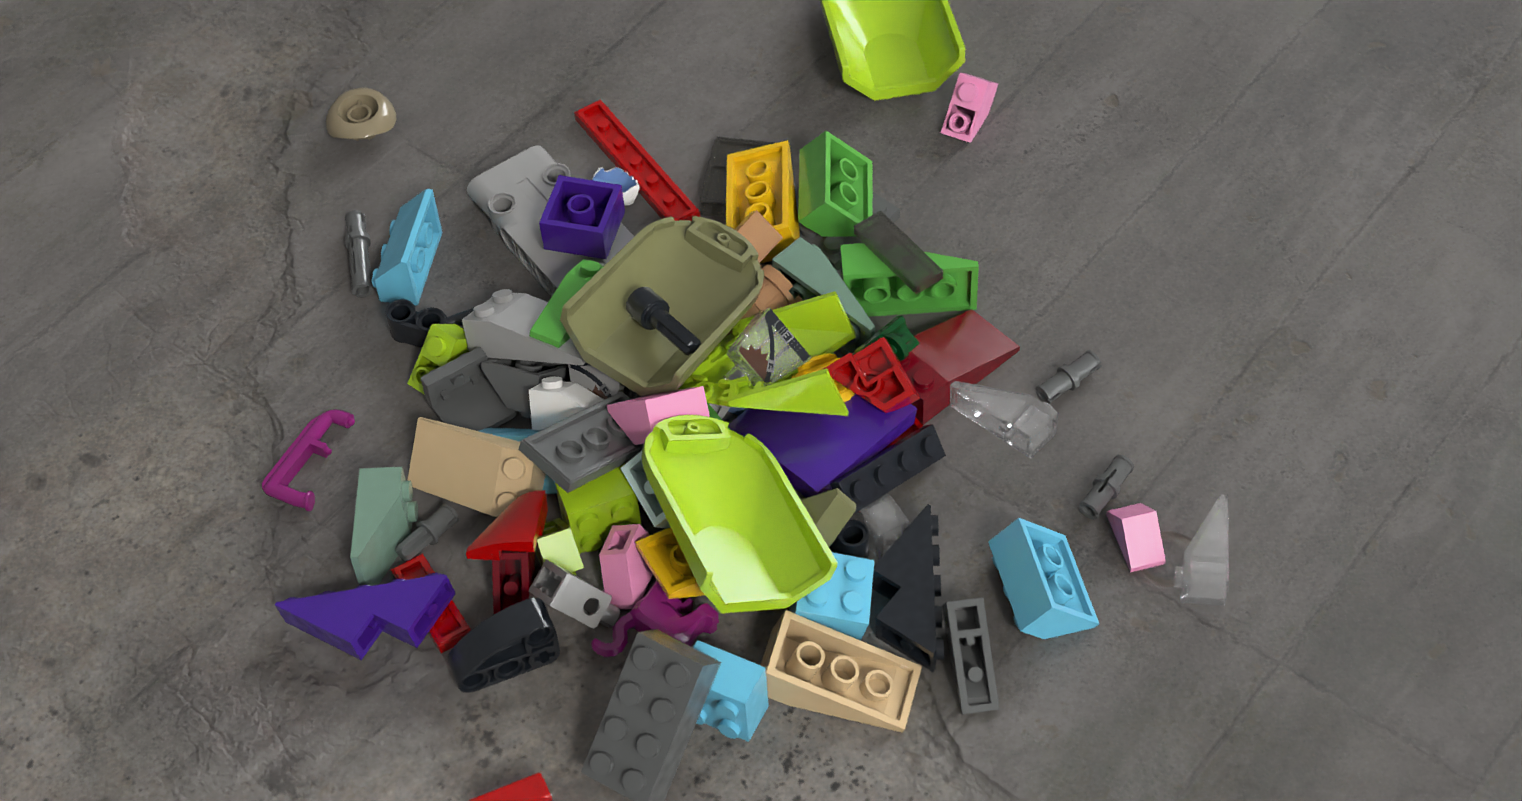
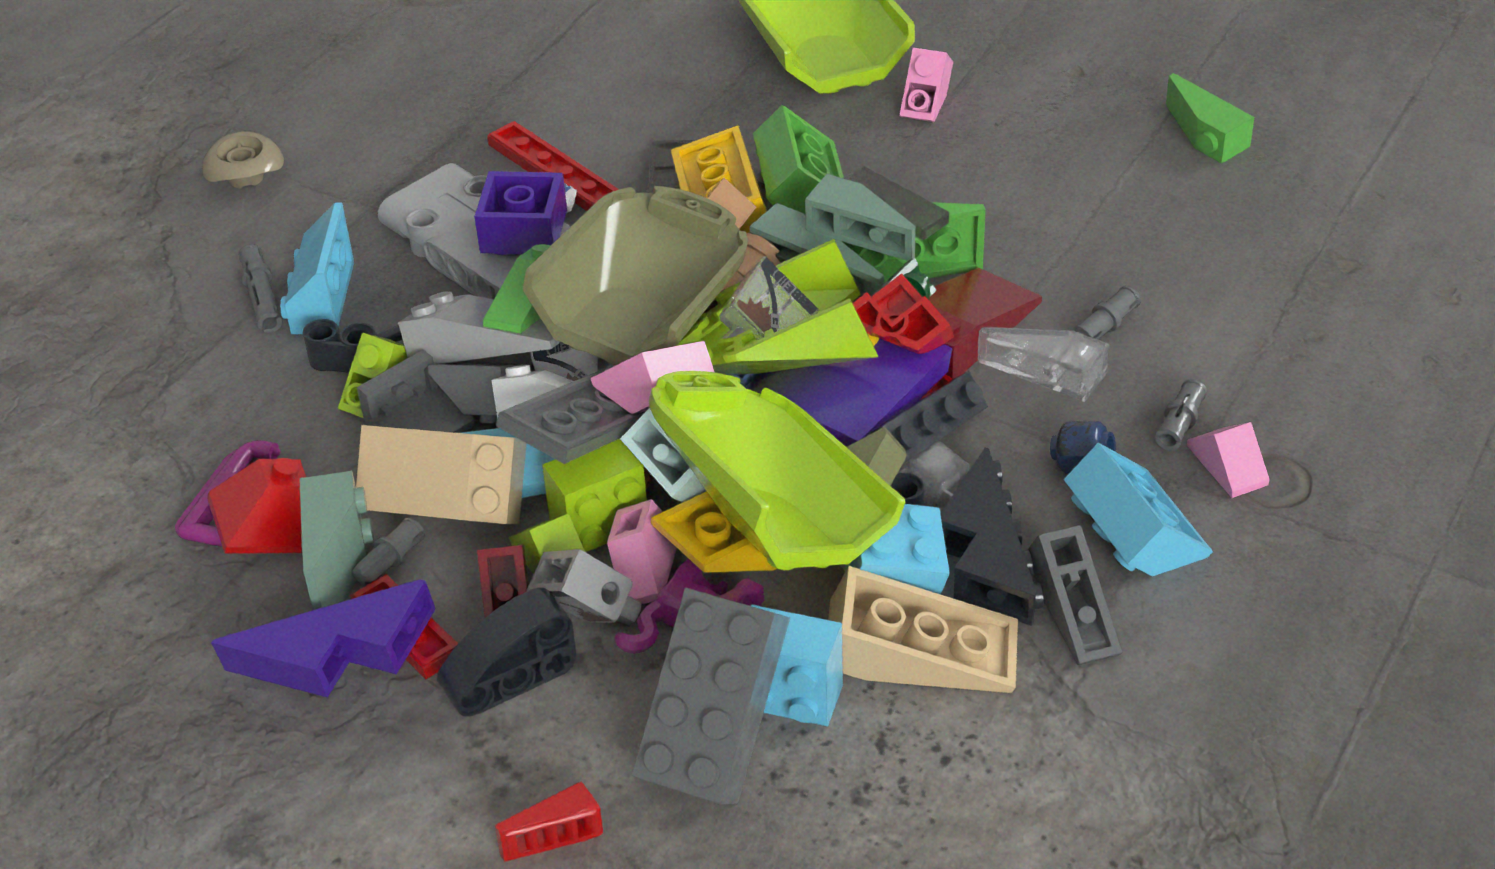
camera: 10 degrees left, 10 degrees down
red slope [466,490,548,561] -> none
black piece [626,286,701,356] -> none
clear slope [1174,494,1229,606] -> none
none -> red slope [207,458,306,554]
none -> sand green slope [805,174,916,261]
none -> dark blue head [1050,421,1116,475]
none -> bright green slope [1166,73,1254,164]

